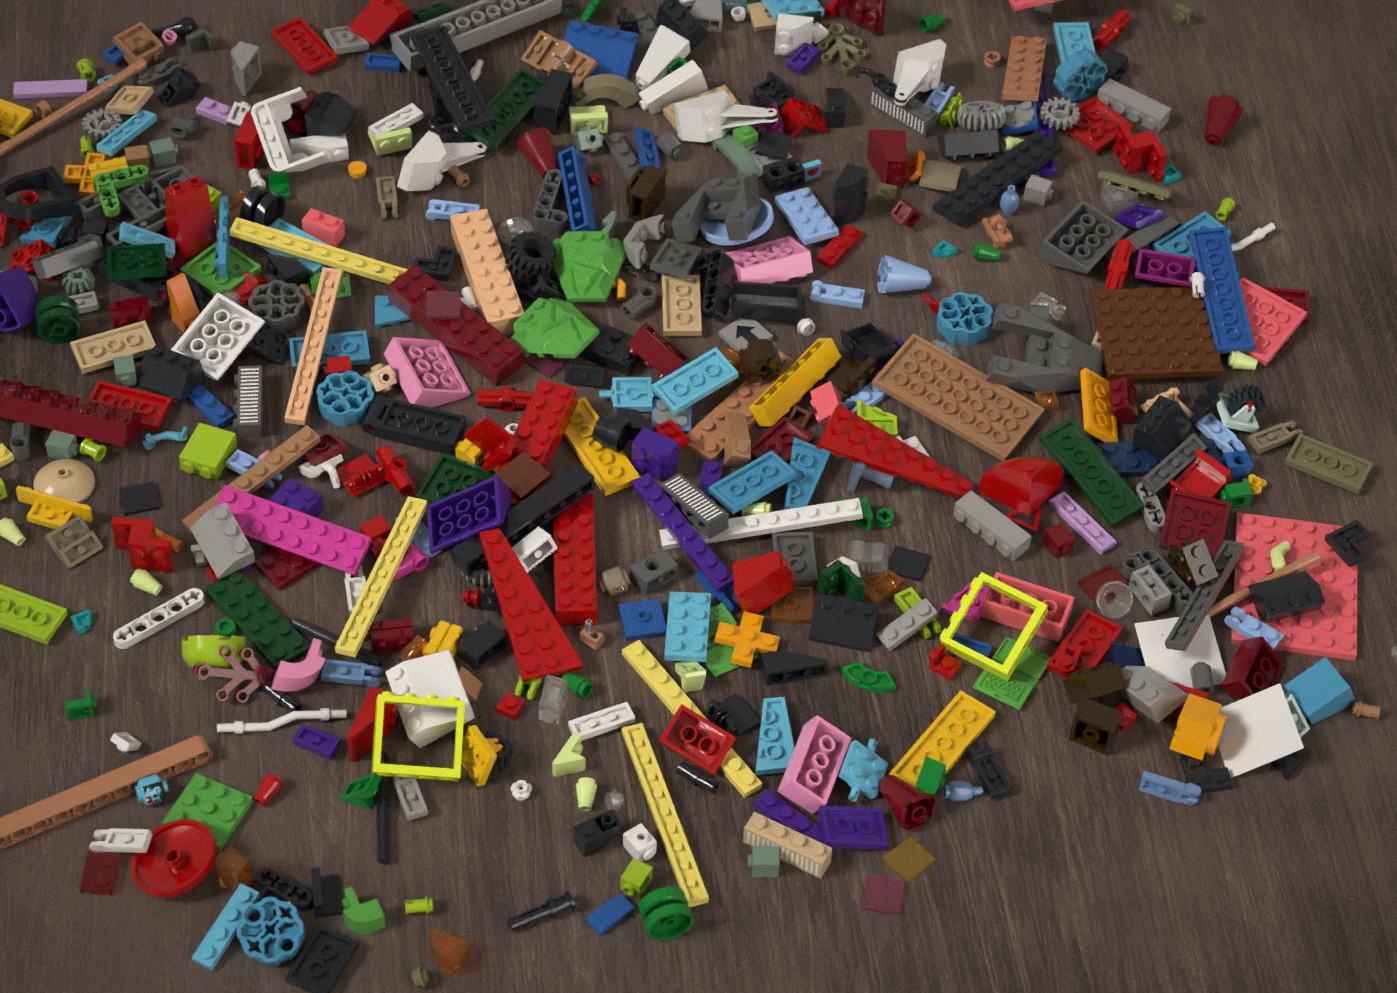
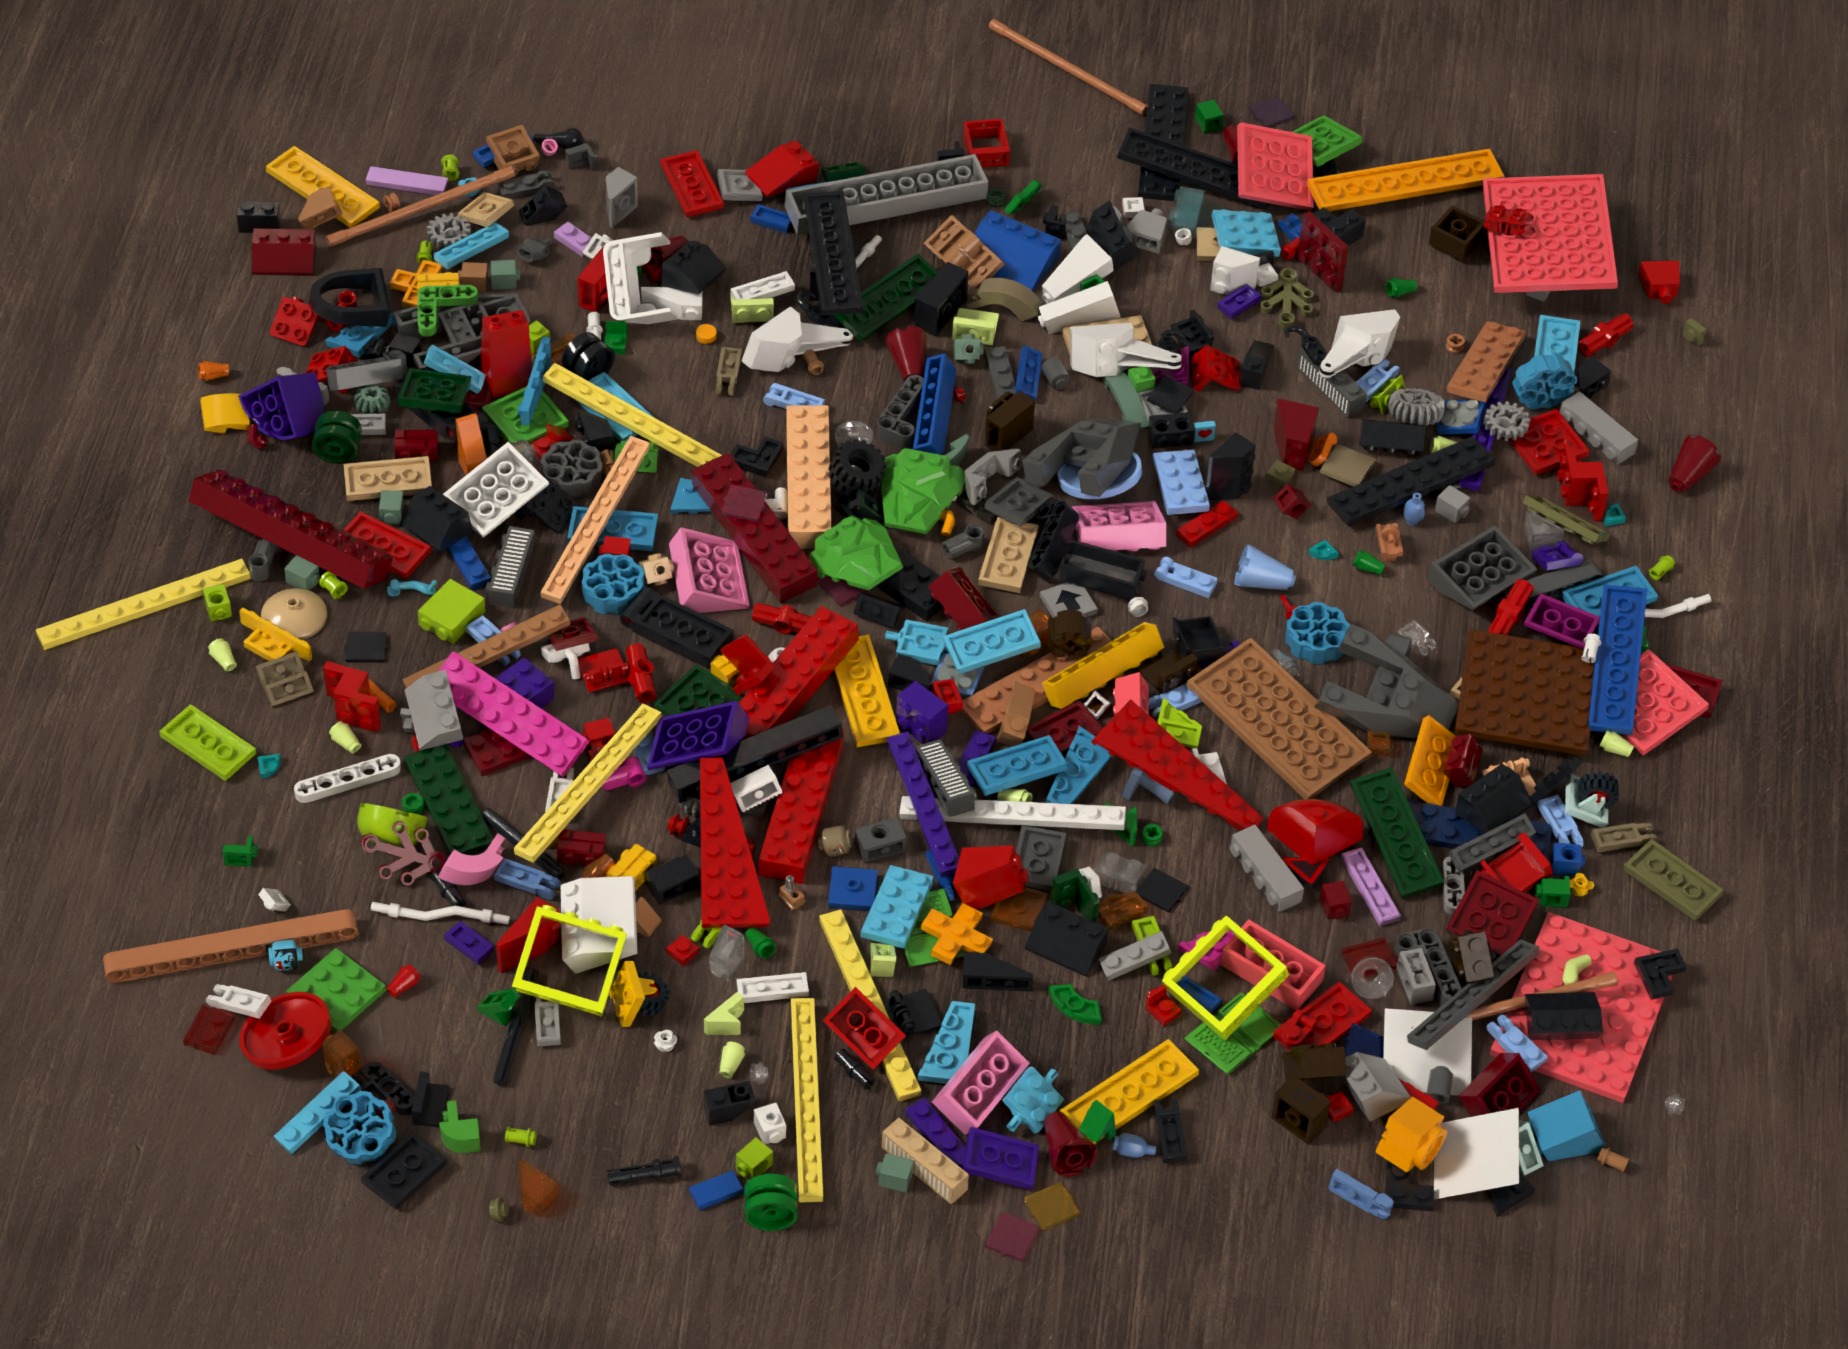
camera: 15 degrees right, 0 degrees up
coral brick [302,208,345,247] -> none
copper tile [494,451,552,501] -> none
black piece [592,415,632,453] -> none

